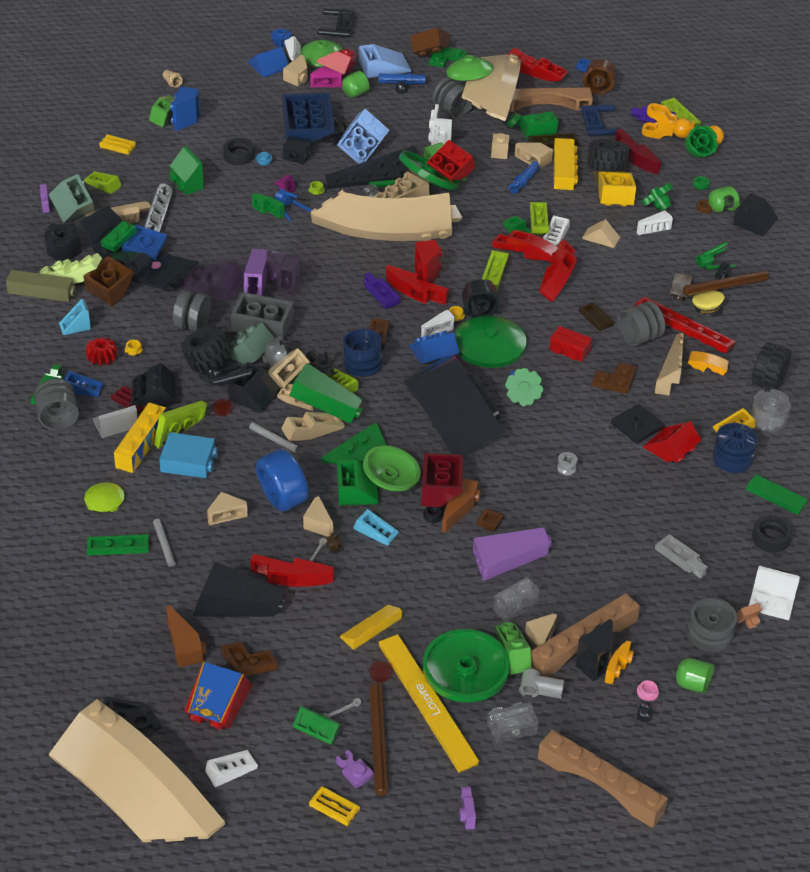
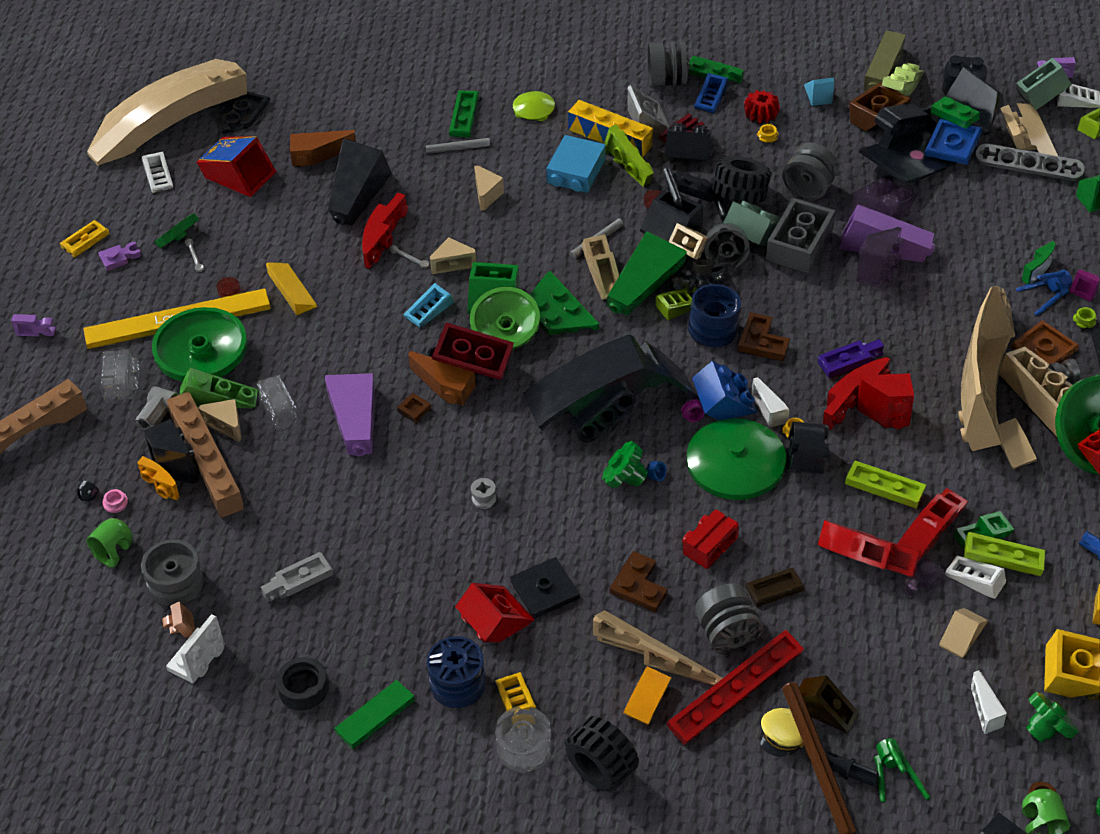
camera: 105 degrees right, 5 degrees up
reddish brown plate [221,642,278,676] -> none
blue wheel [256,449,309,512] -> none
dark brown plate [326,533,342,552] -> none
reddish brown axle [369,683,388,796] -> none

